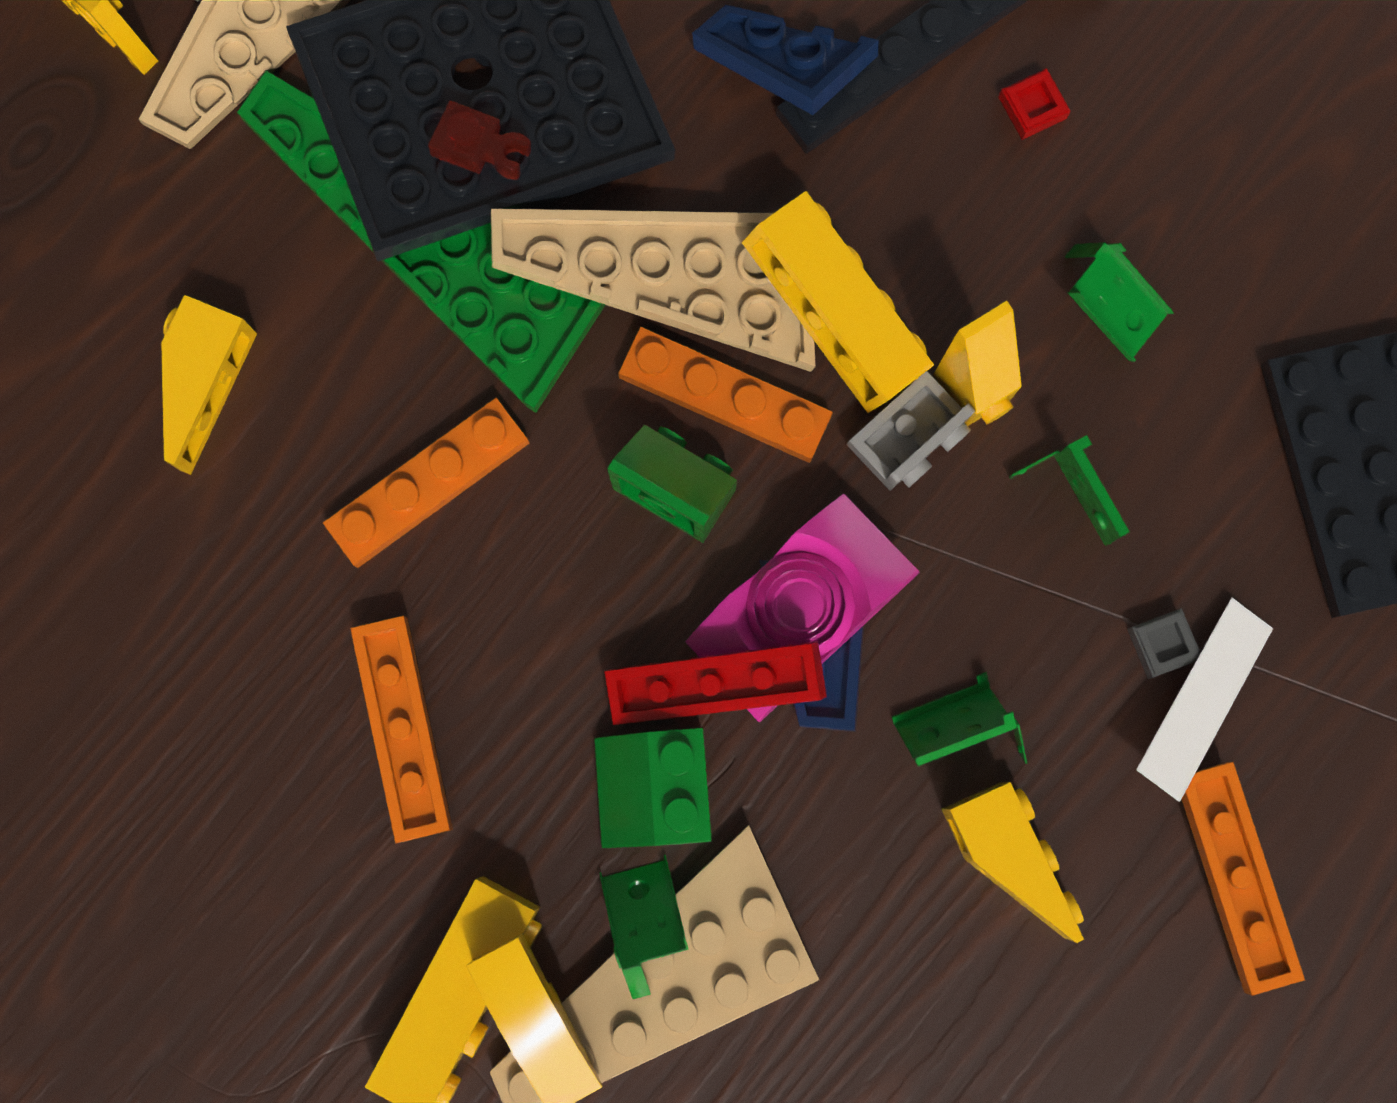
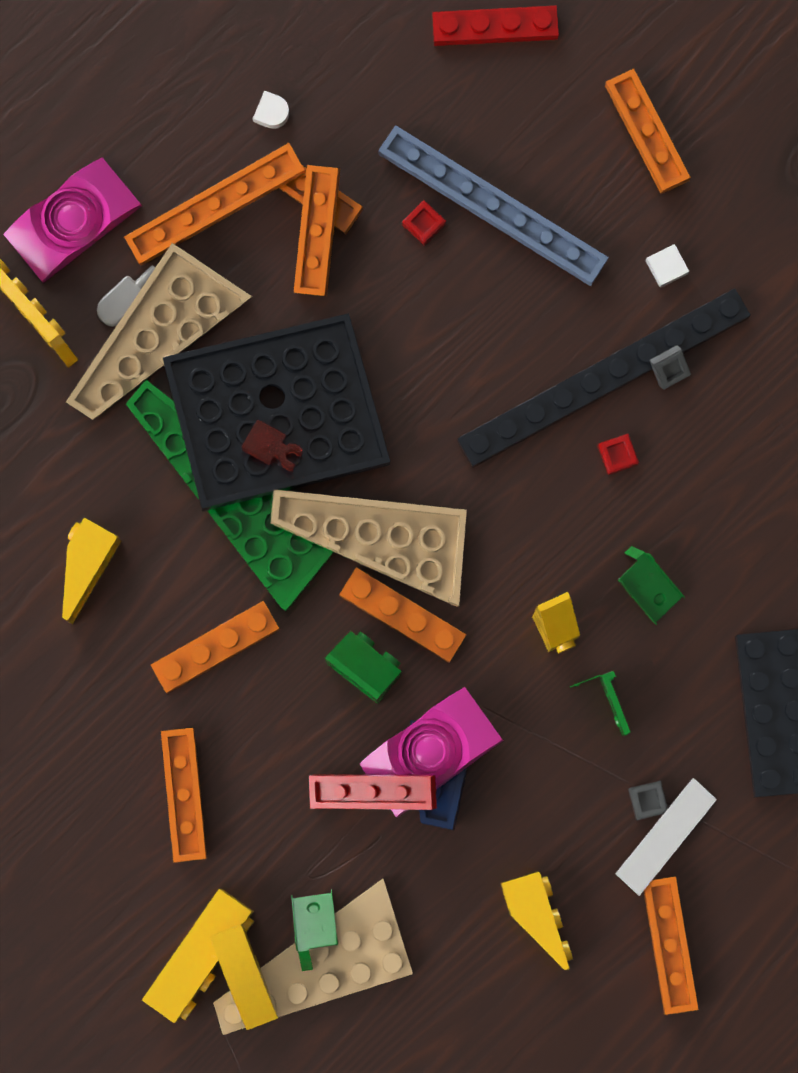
camera: 10 degrees right, 0 degrees up
green slope [595,728,712,848] -> none
dark blue wing [692,5,879,115] -> none
yellow brick [741,191,934,413] -> none
light grey bracket [847,371,975,491] -> none
green piece [892,672,1027,766] -> none

